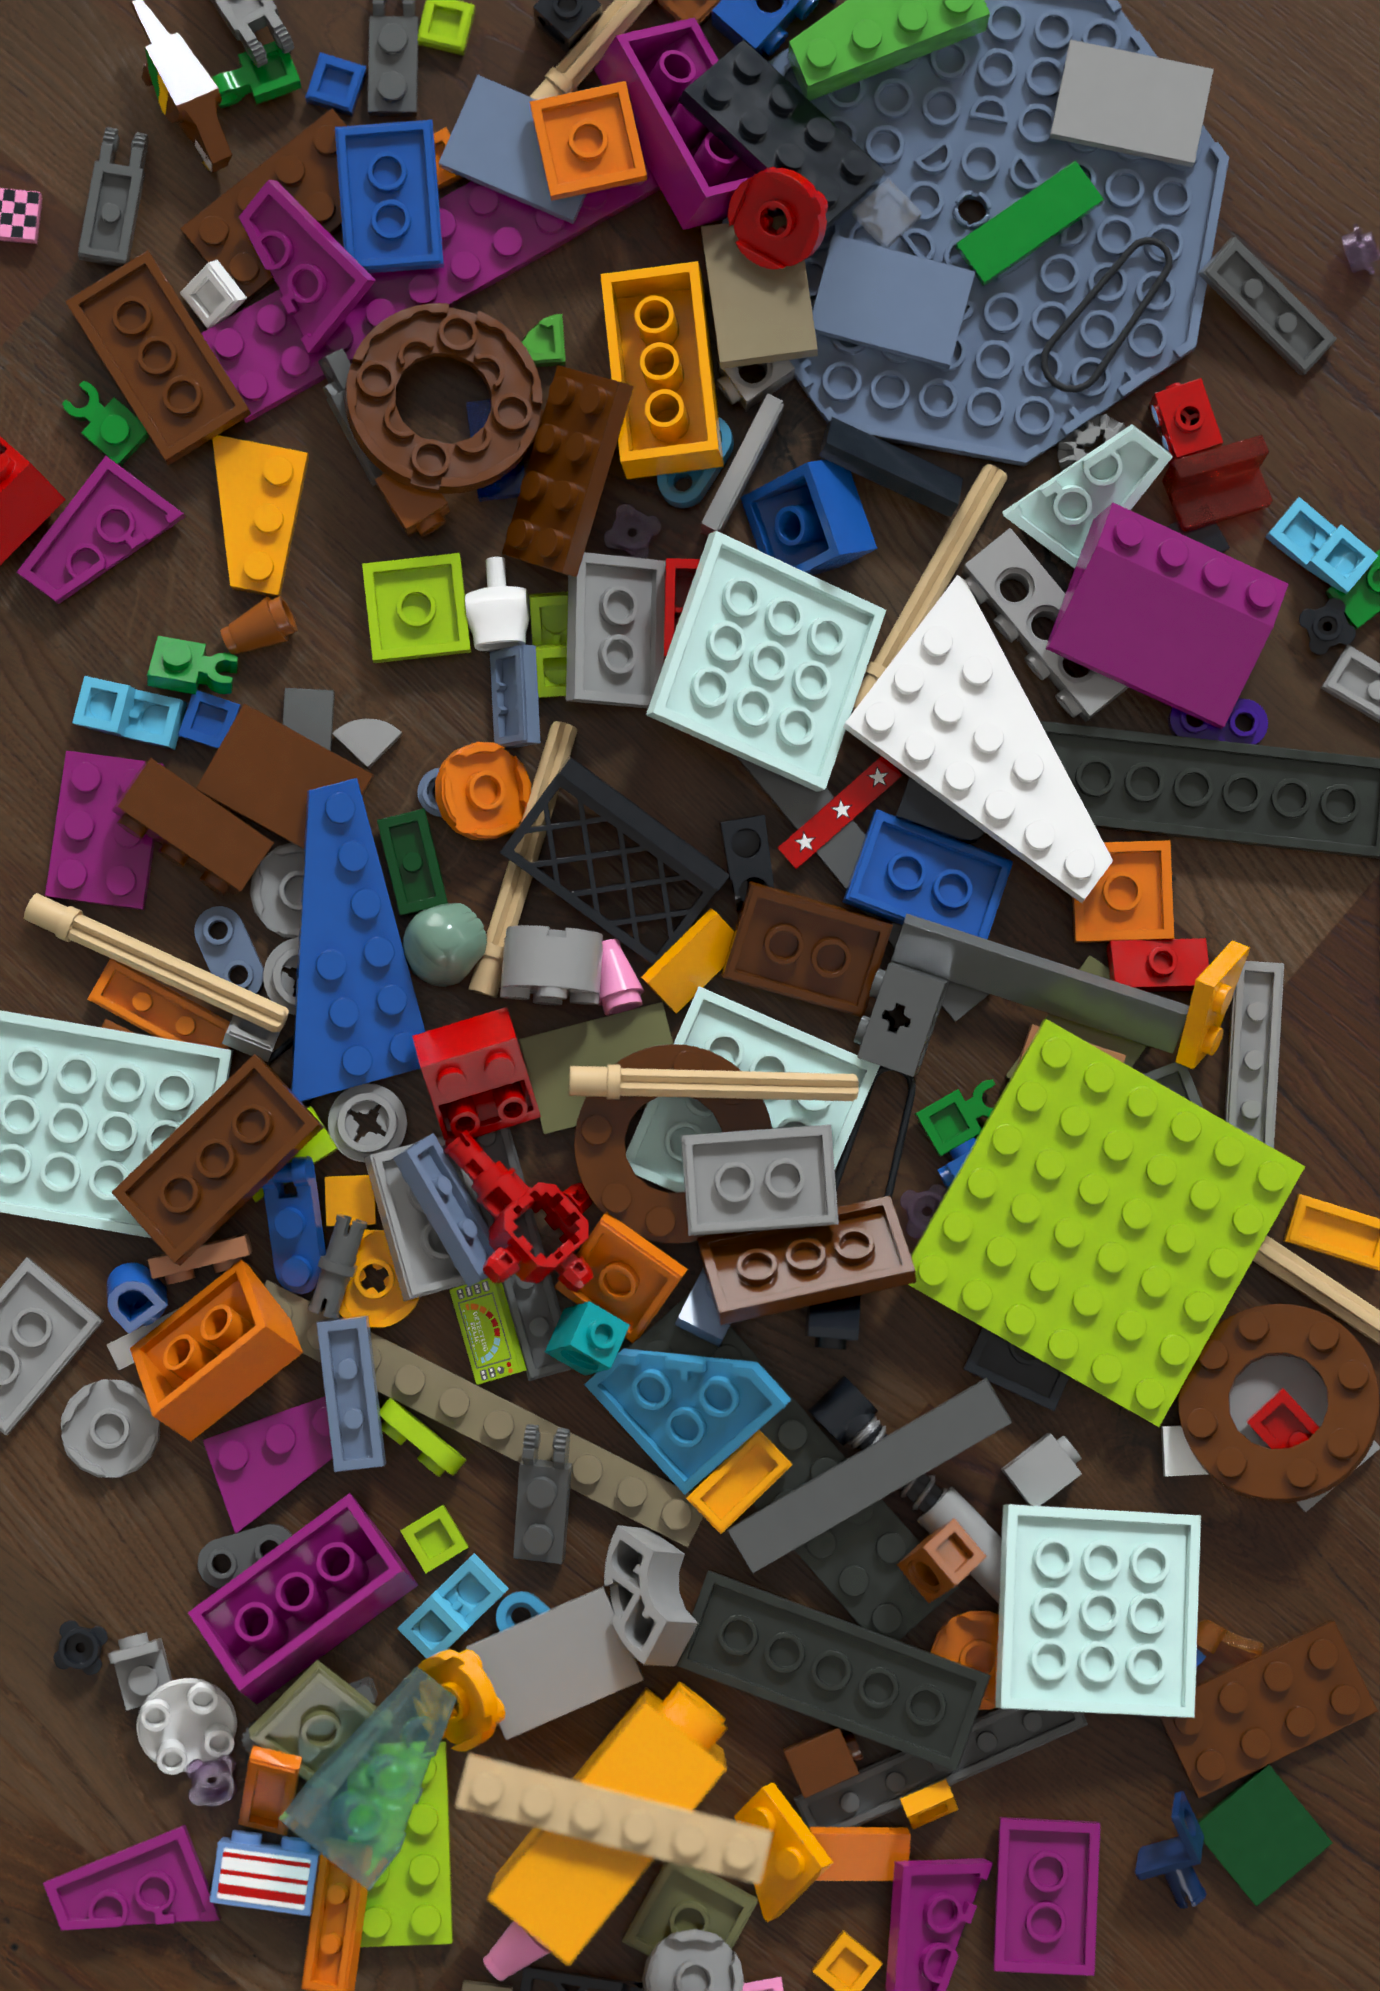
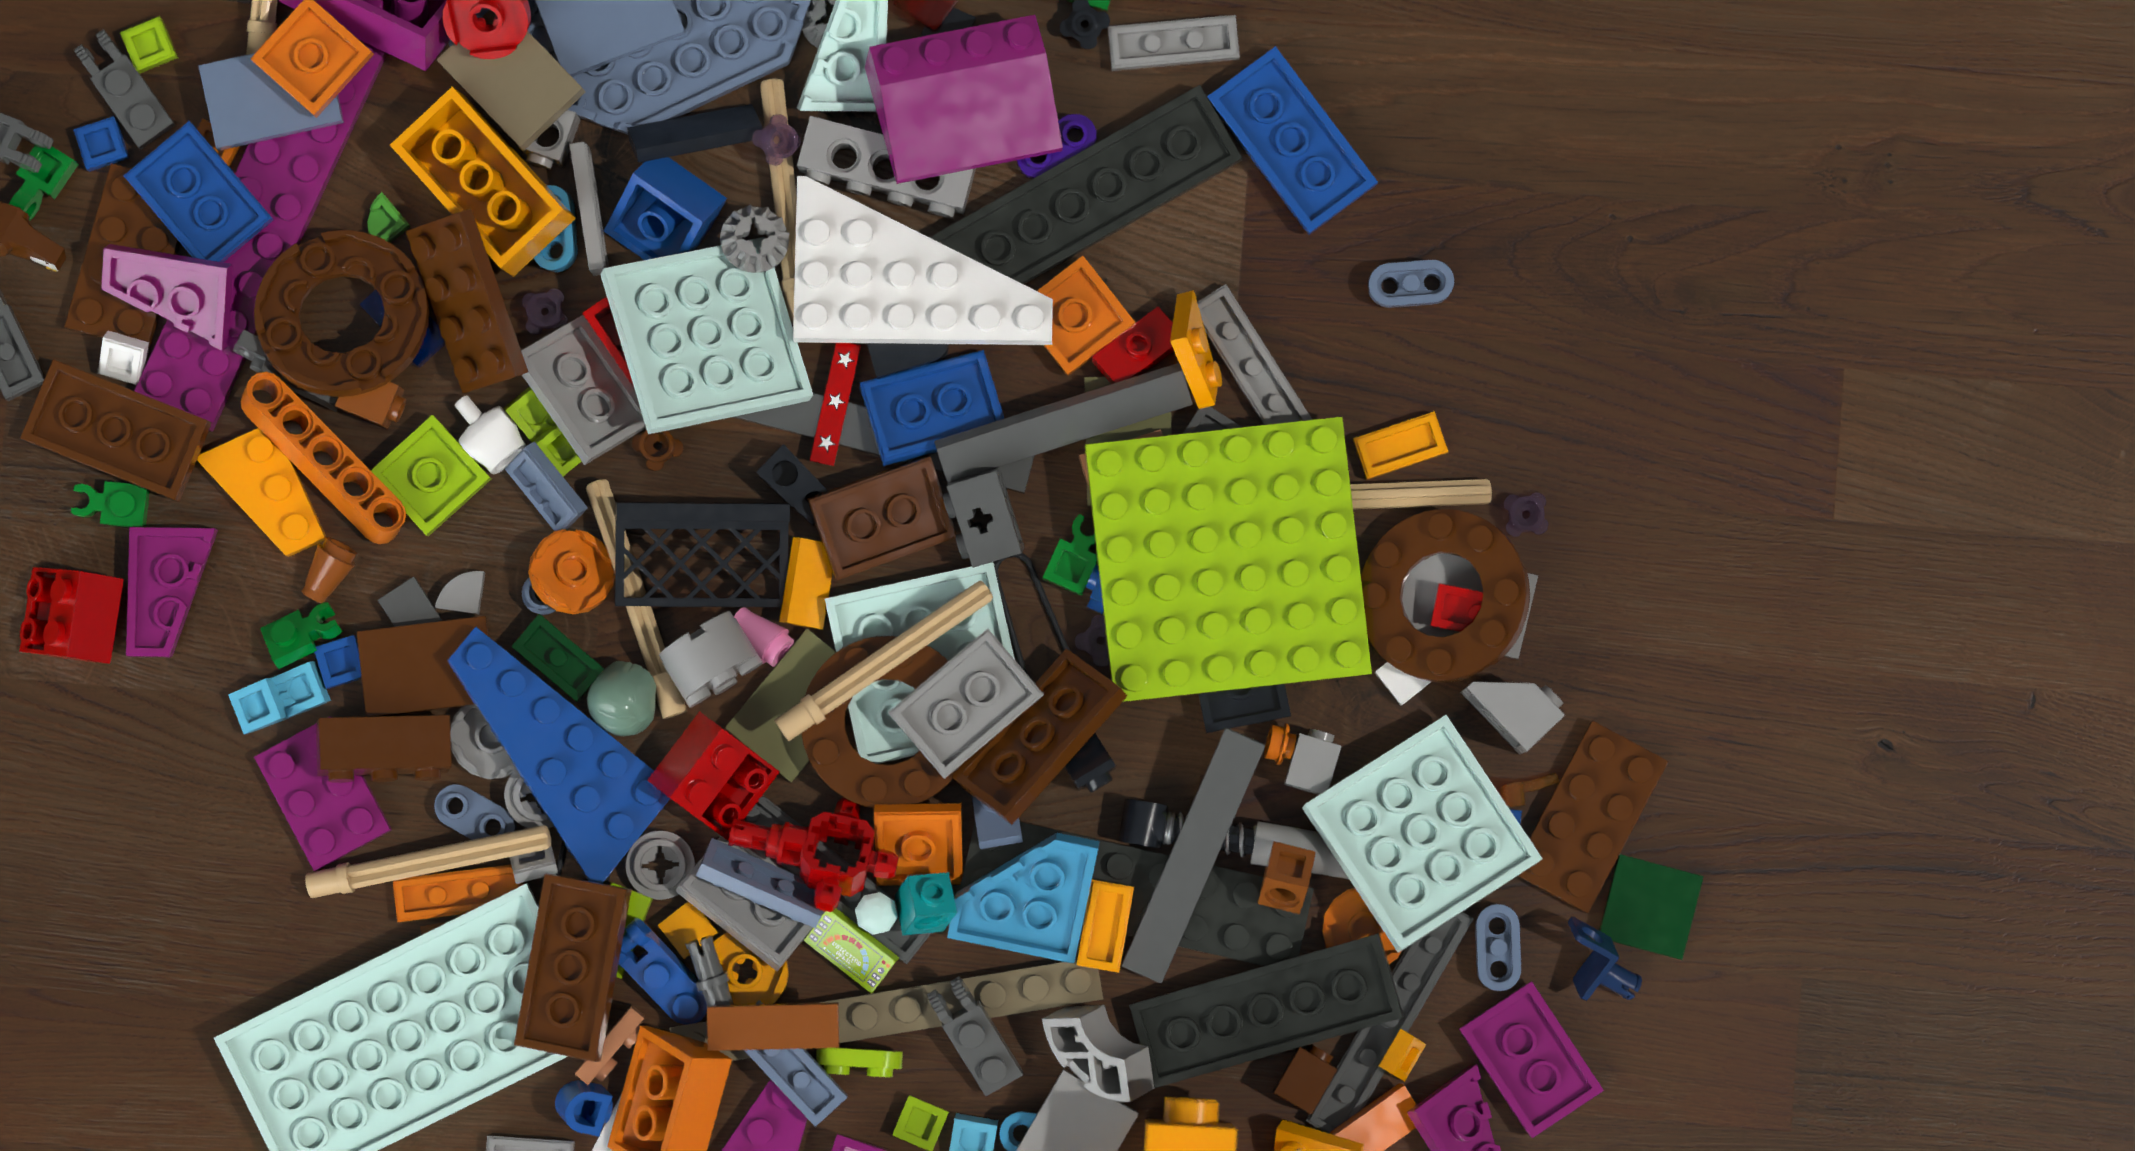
camera: 30 degrees left, 0 degrees up
none -> orange beam [241,372,406,544]
none -> reddish brown plate [632,430,683,471]
none -> dark orange tile [707,1002,840,1051]
none -> light grey gear [720,204,789,273]
none -> clear purple plate [752,114,801,166]
none -> light aqua tile [855,892,898,935]
none -> orange plate [1264,723,1296,765]
none -> light grey slope [1460,682,1565,755]
none -> sand blue plate [1475,904,1521,991]

